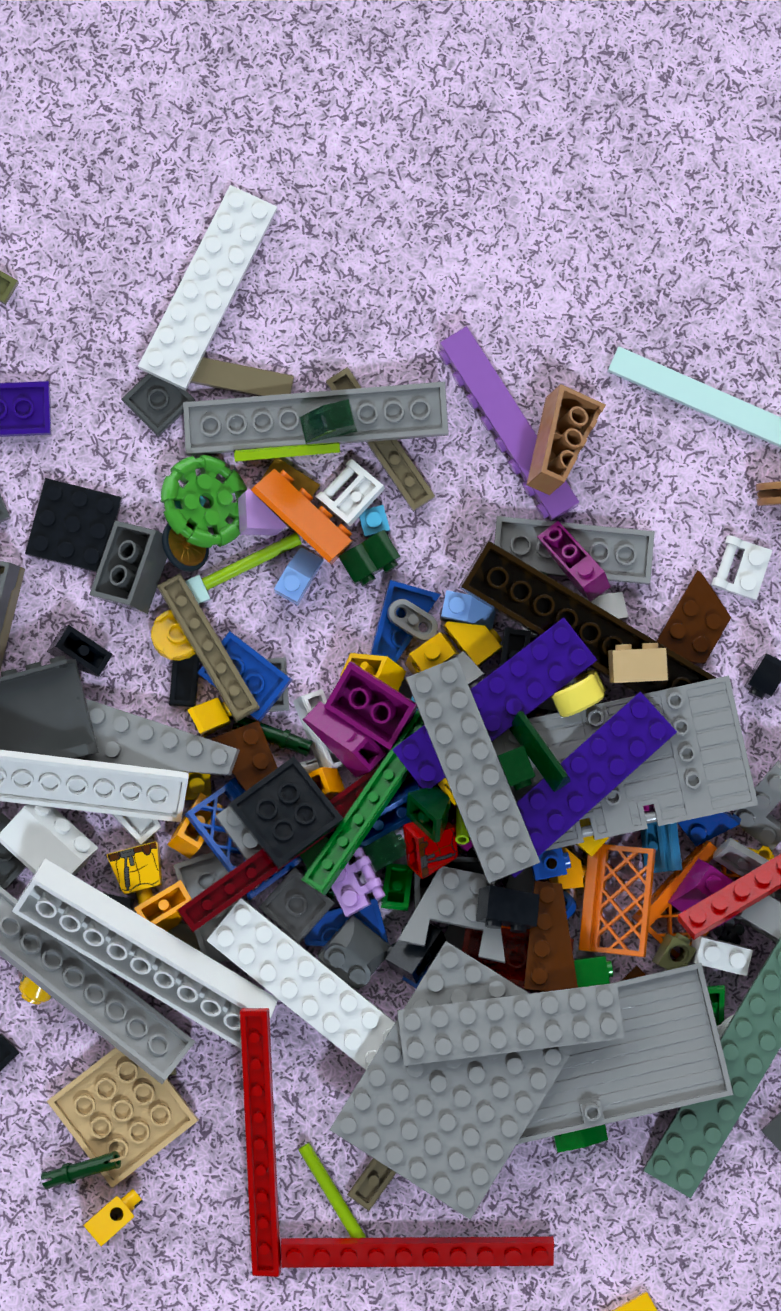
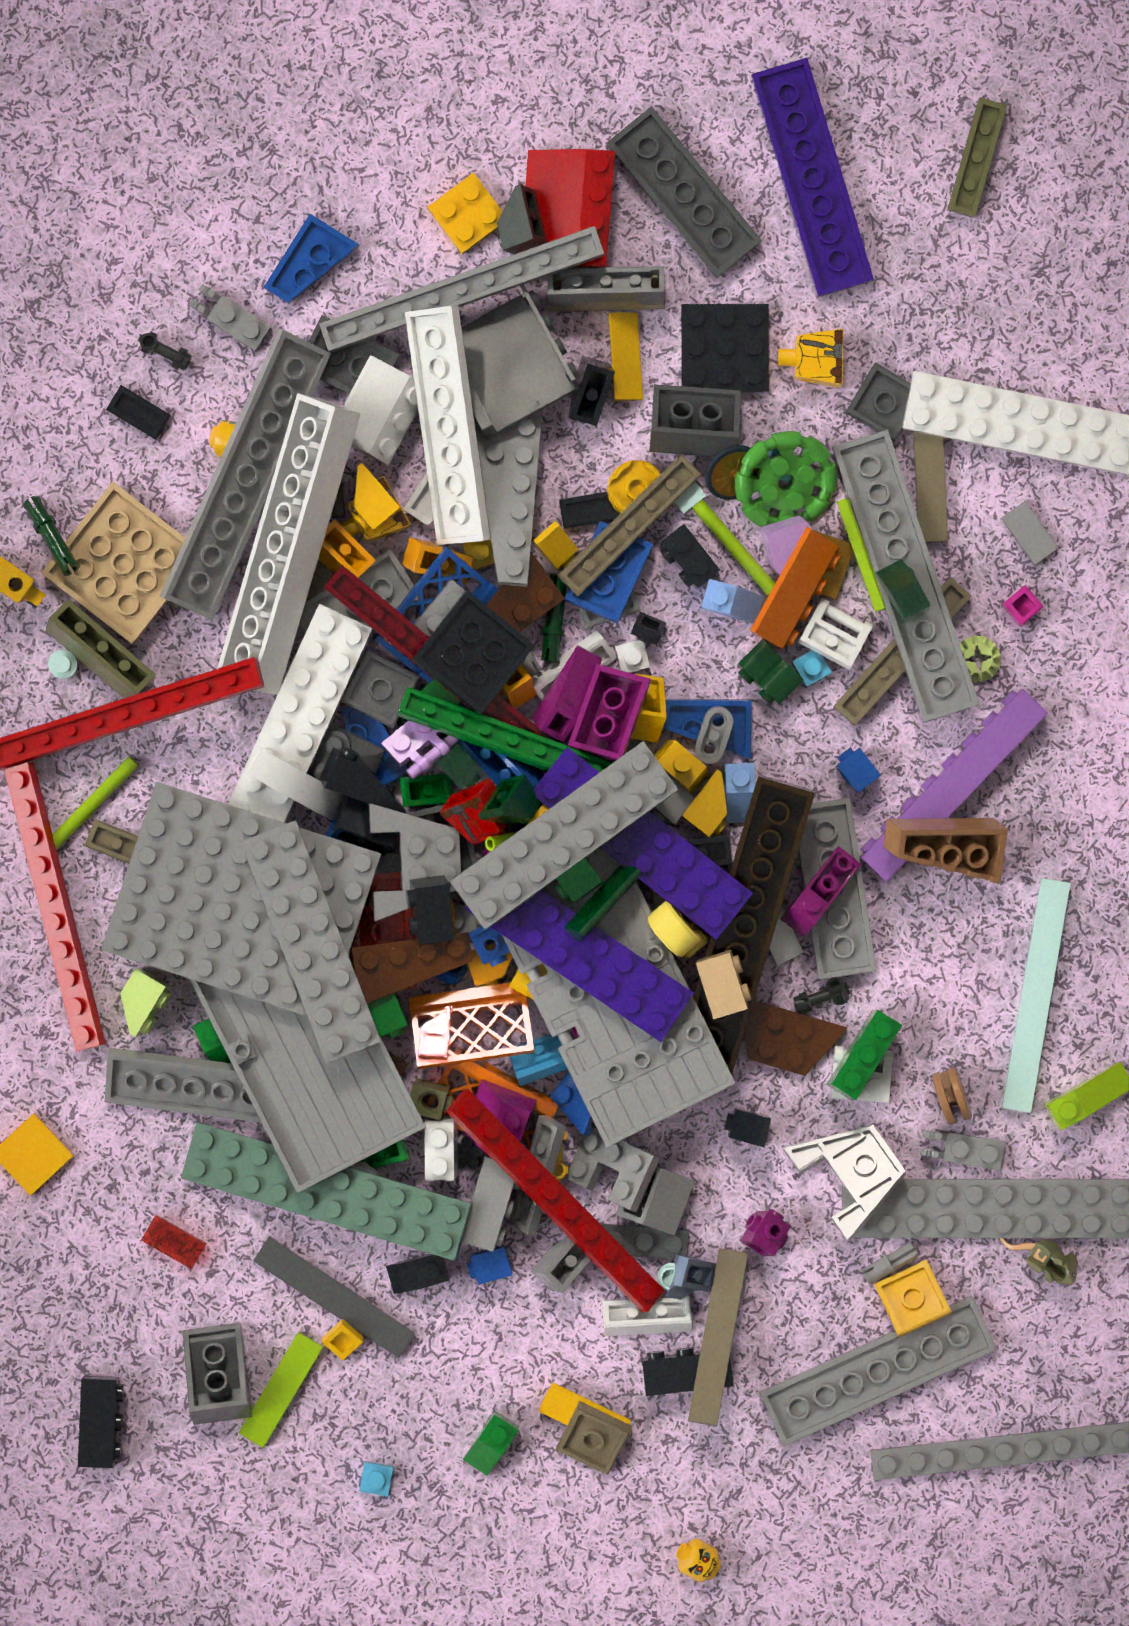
camera: 80 degrees right, 5 degrees up
none -> olive brick [46,599,156,698]
none -> light aqua plate [48,650,78,679]
none -> light grey plate [105,1048,261,1122]
none -> yellowish green slope [120,968,172,1037]
none -> clear red plate [141,1214,207,1269]
none -> white slope [244,747,347,820]
none -> black slope [319,747,406,813]
none -> yellow slope [354,463,401,533]
none -> clear red tile [417,1006,453,1060]
none -> yellow slope [608,312,643,402]
none -> white plate [615,640,650,673]
none -> black plate [630,611,667,645]
none -> black brick [660,524,720,590]
none -> yellow torso [778,329,844,388]
none -> pearl dark grey bar [794,977,850,1013]
none -> green brick [826,1009,902,1100]
none -> blue brick [835,747,881,794]
none -> yellowish green gear [960,636,1001,682]
none -> light grey tile [1000,501,1059,565]
none -> dark pink slope [1001,585,1044,627]

